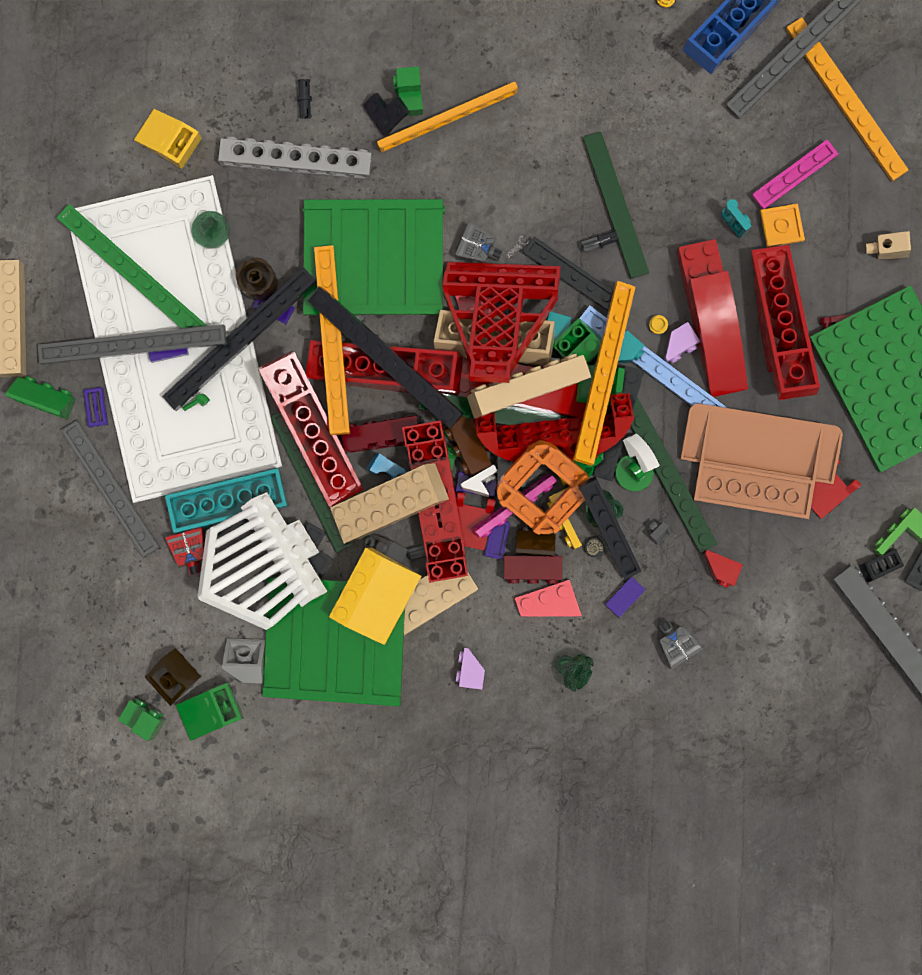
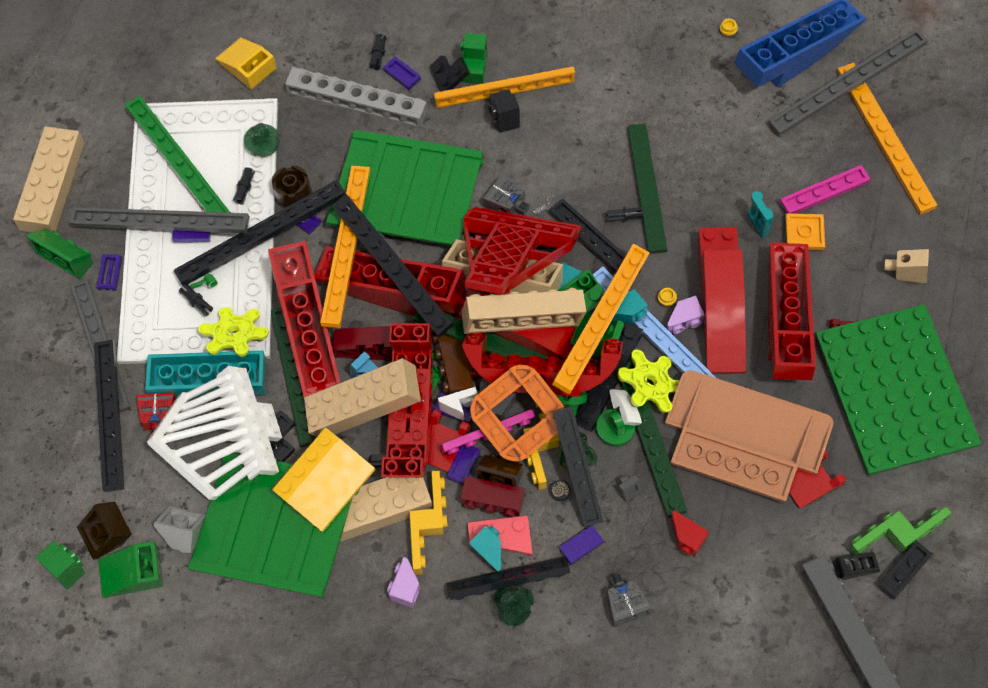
camera: 15 degrees right, 20 degrees down
none -> black plate [94,340,125,492]
none -> black pin [179,284,213,316]
none -> neon yellow plate [198,307,269,357]
none -> black pin [233,167,255,204]
none -> dark purple tile [383,56,421,90]
none -> yellow bracket [410,471,448,575]
none -> black plate [446,556,570,600]
none -> teal slope [469,525,502,572]
none -> black brick [487,89,520,133]
none -> neon yellow plate [617,349,679,413]

